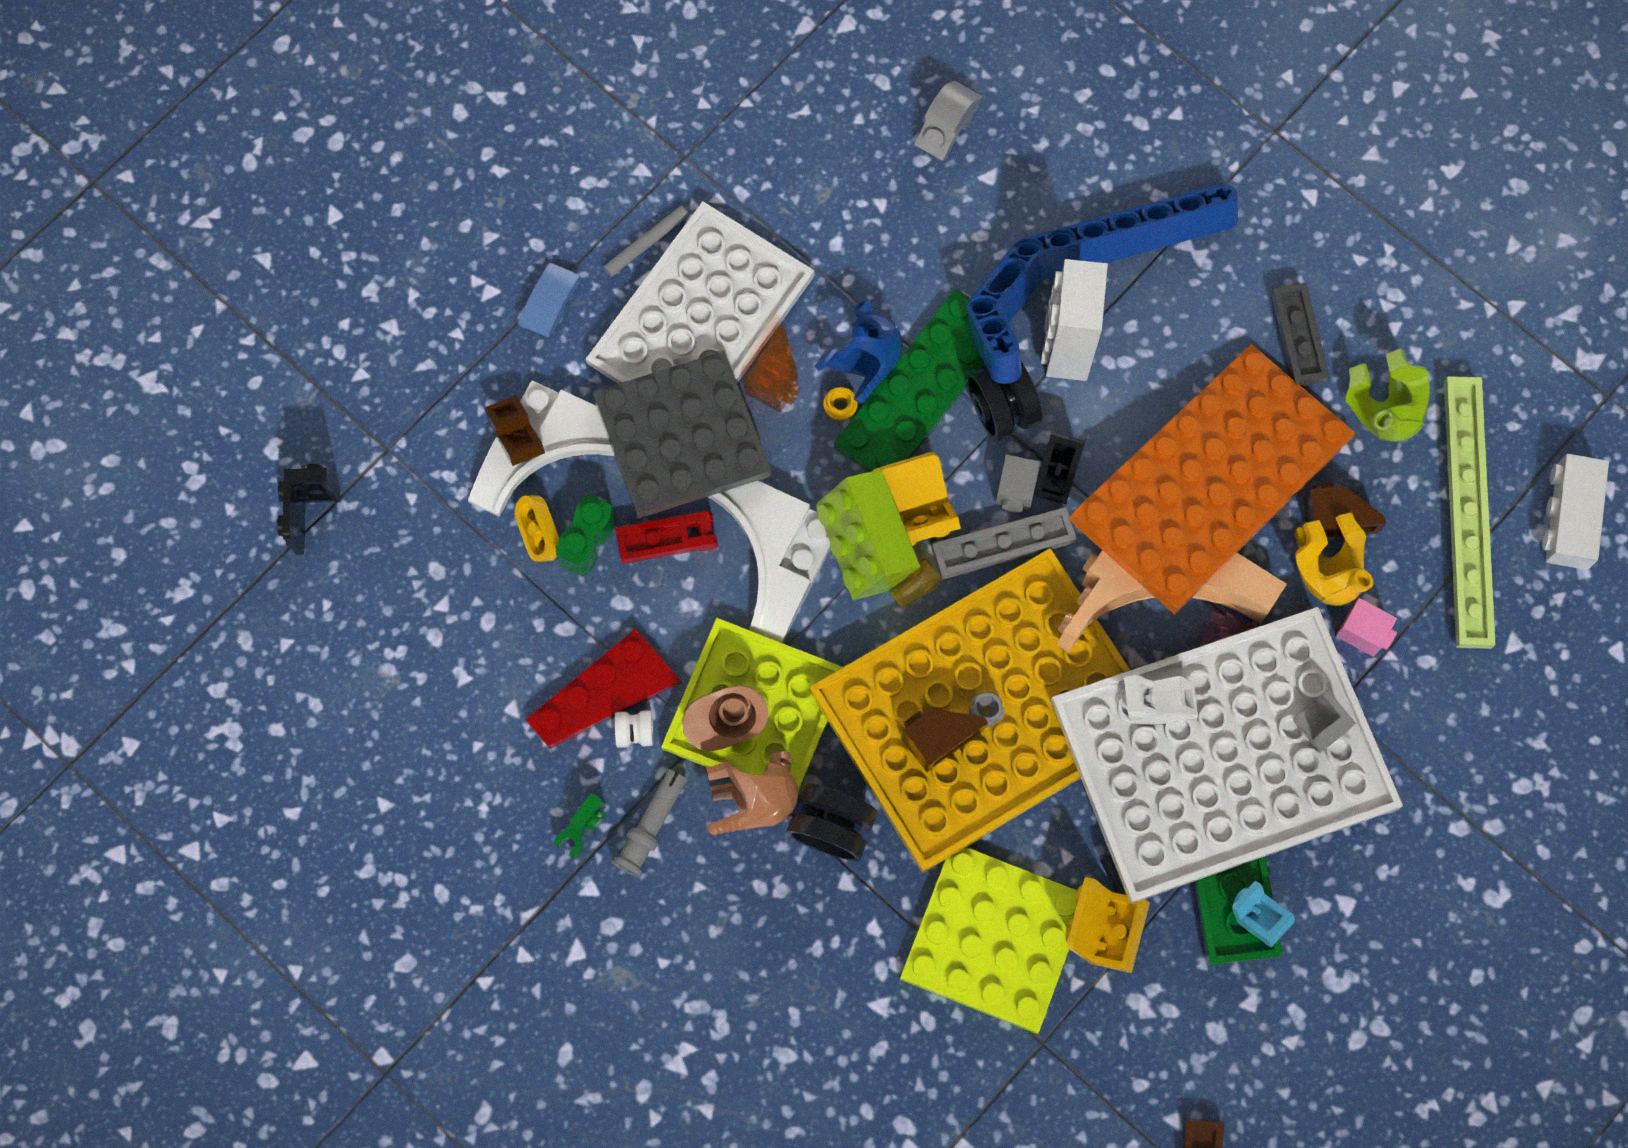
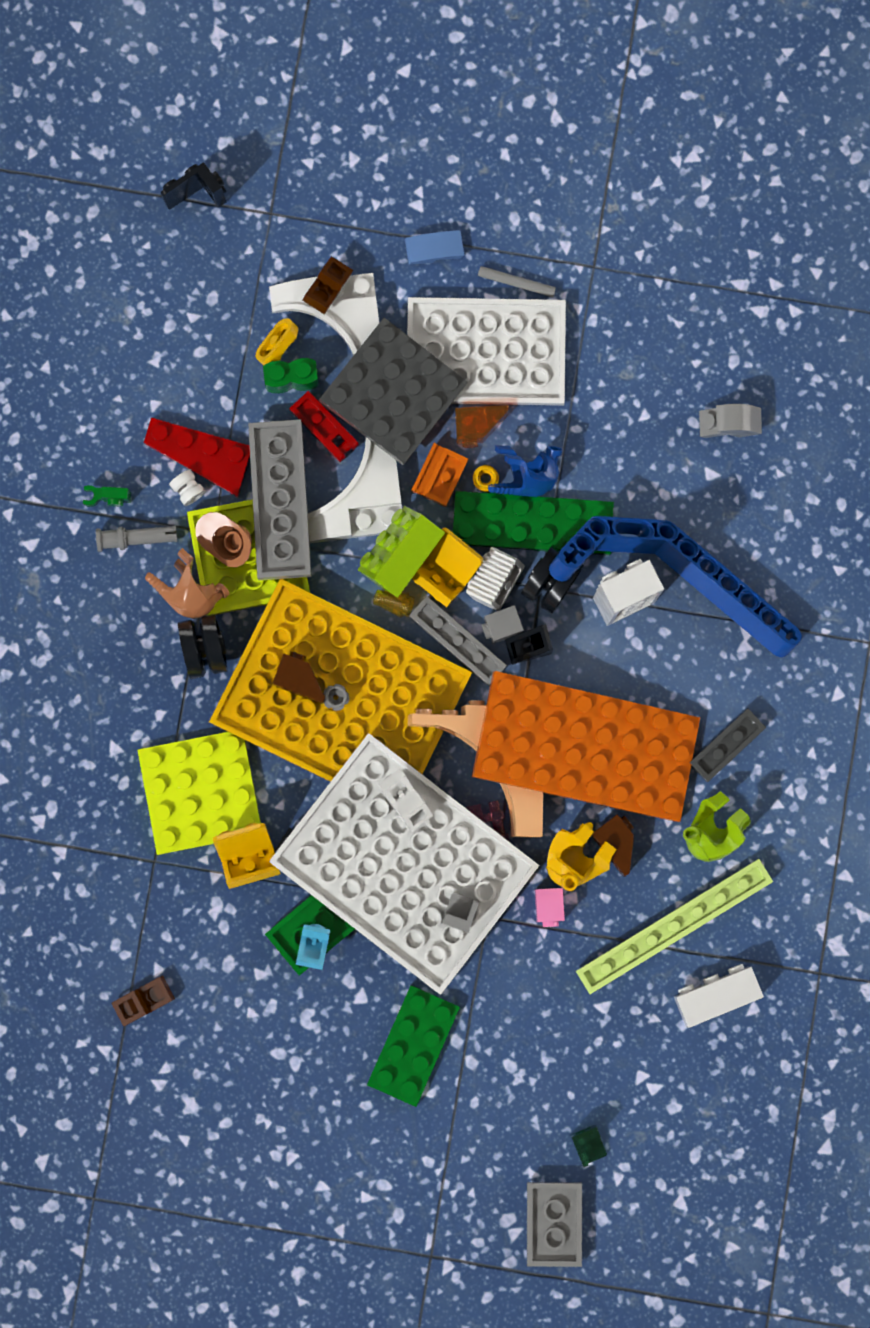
camera: 55 degrees right, 10 degrees up
none -> light grey plate [248,419,312,580]
none -> green plate [367,985,460,1107]
none -> orange plate [411,443,469,507]
none -> white brick [466,547,525,611]

